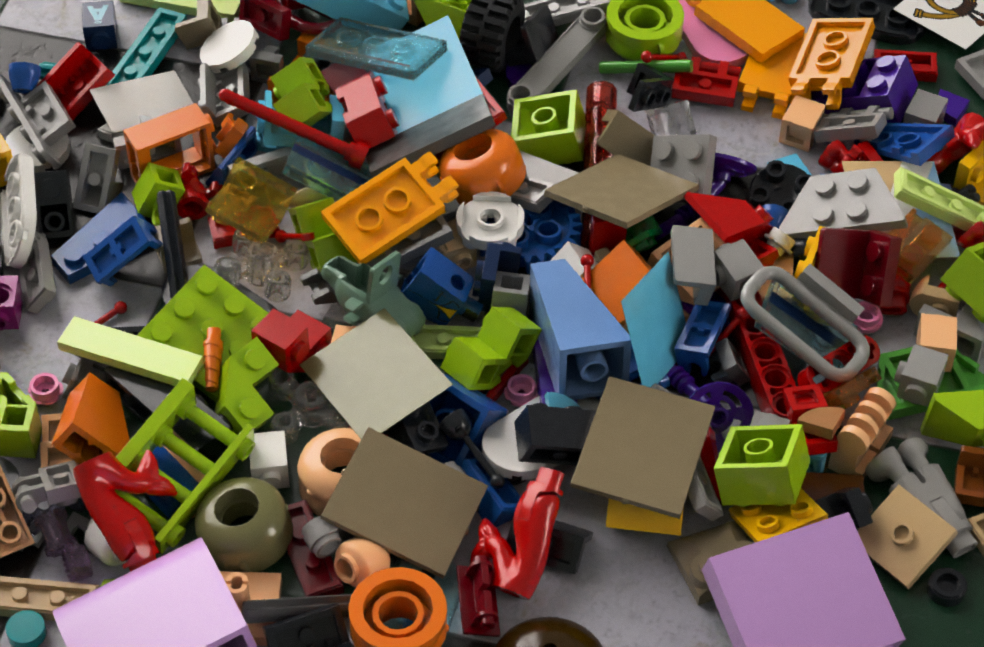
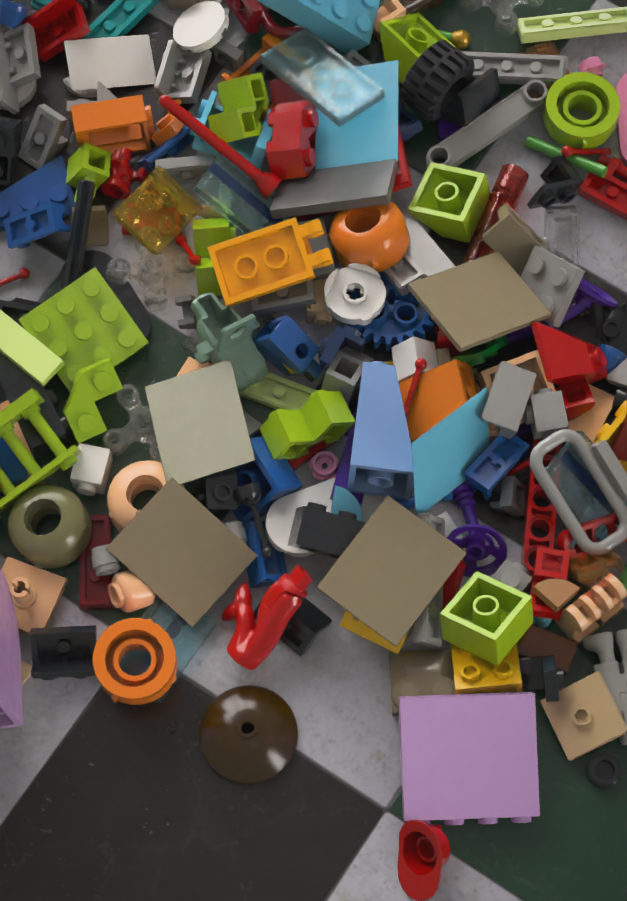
camera: 20 degrees right, 20 degrees up
orange animal [203,327,224,392] -> none
dark grey axle [241,594,352,624] -> none
red brick [251,308,332,373] -> none
dark red hinge [456,555,501,637] -> none
plate [764,227,796,257] -> none

